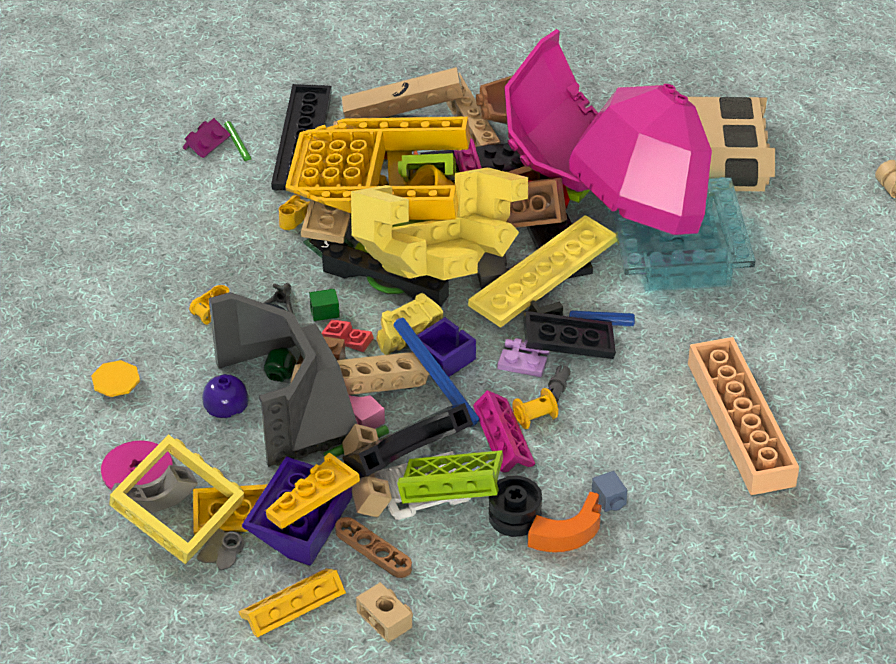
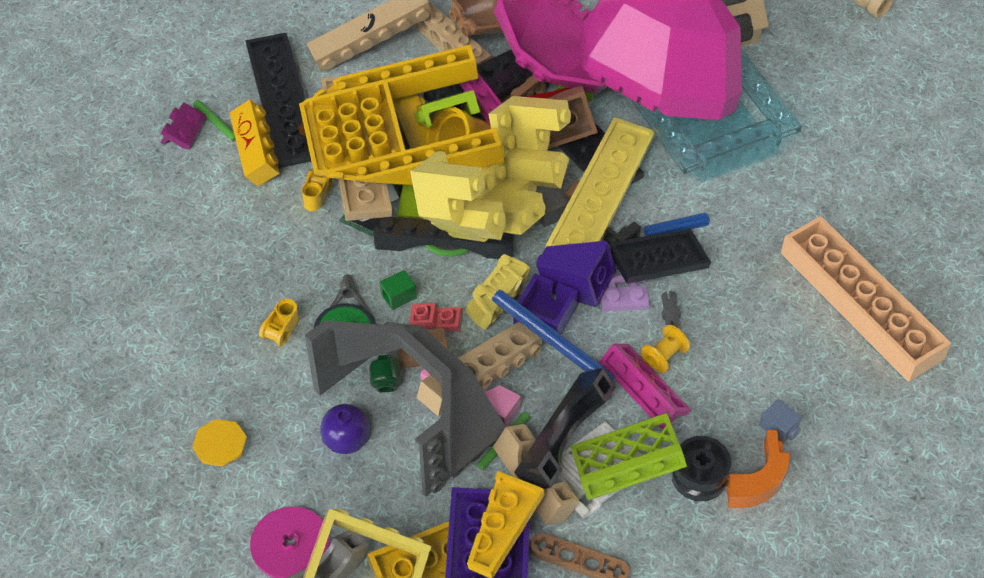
camera: 20 degrees left, 10 degrees up
none -> yellow brick [229,99,279,186]
none -> dark purple slope [536,241,616,307]

